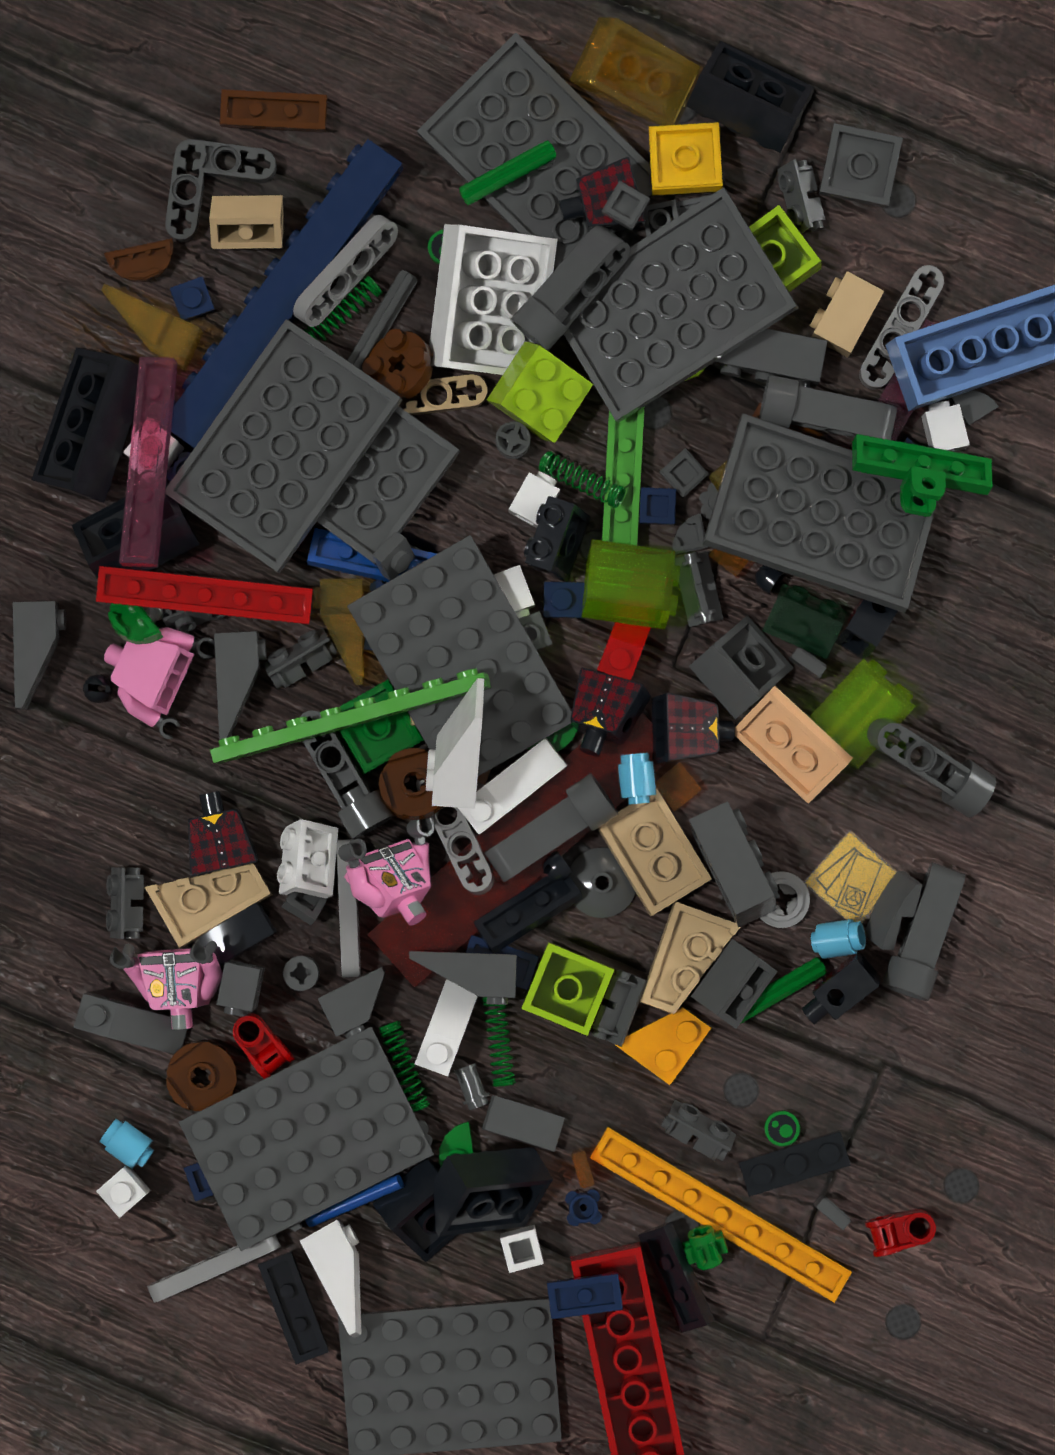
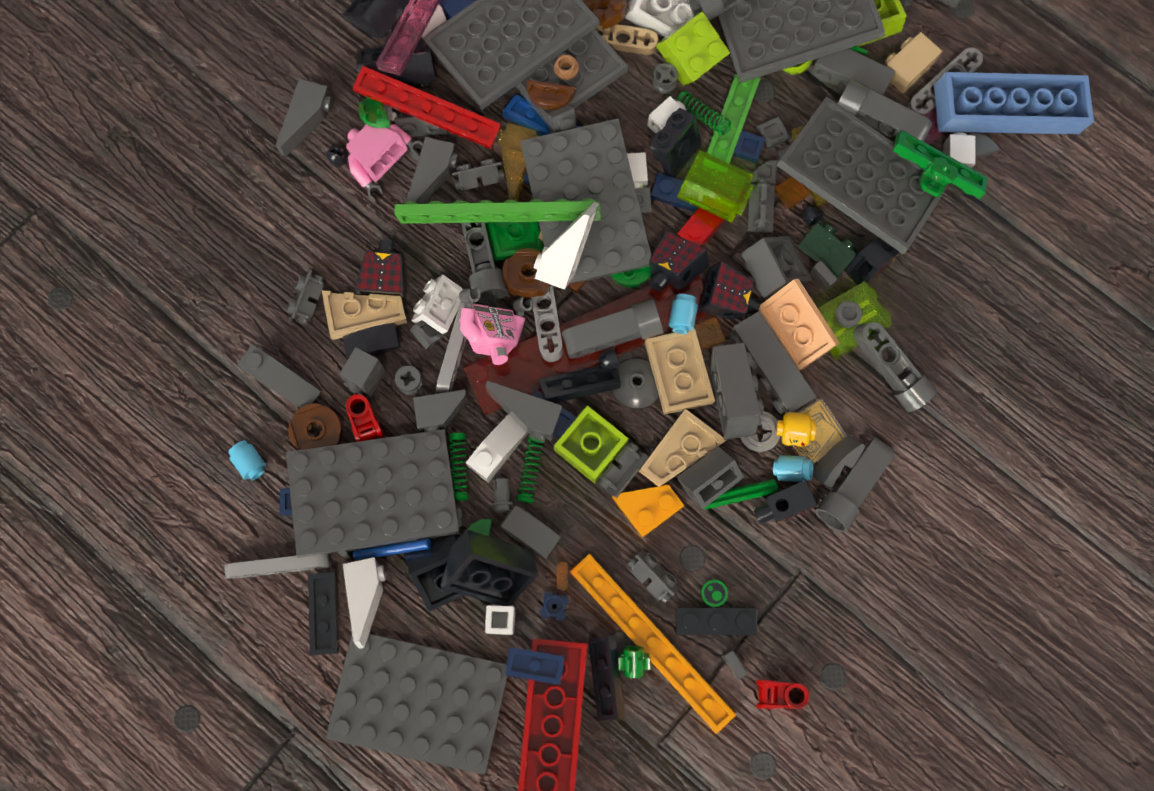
camera: 20 degrees right, 10 degrees down
white brick [96,1166,151,1218] -> none
torso [110,939,223,1030] -> none
white slope [458,738,568,835] -> none
none -> reddish brown plate [527,80,576,110]
none -> medium nougat plate [554,55,579,80]
none -> dark grey brick [730,311,816,414]
none -> yellow head [776,412,816,447]
none -> dark grey tile [834,301,862,328]

